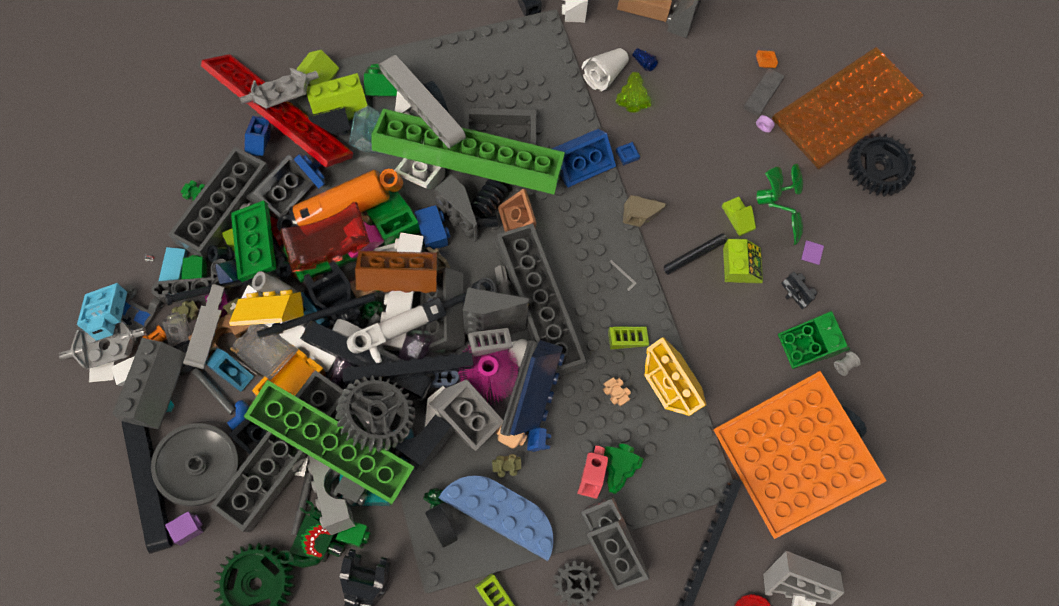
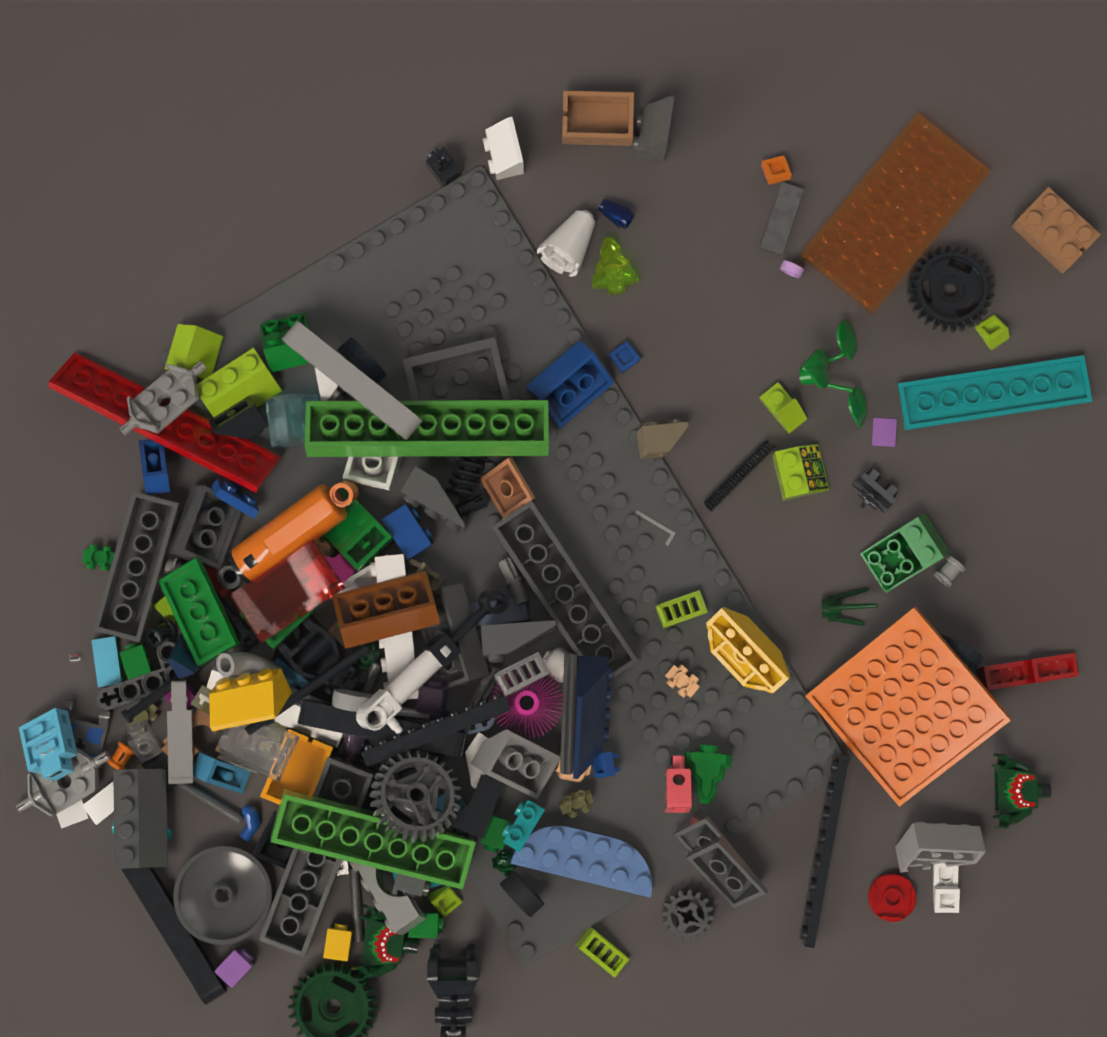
camera: 10 degrees left, 15 degrees up
none -> yellow brick [323,923,354,961]
none -> lime slope [427,886,463,918]
none -> green brick [480,816,512,853]
none -> teal plate [502,799,545,852]
none -> dark green plant [821,587,878,626]
none -> teal plate [897,355,1093,431]
none -> lime slope [975,314,1010,350]
none -> red slope [976,653,1079,690]
none -> dark green torso [992,753,1051,829]
none -> medium nougat piece [1011,187,1101,274]

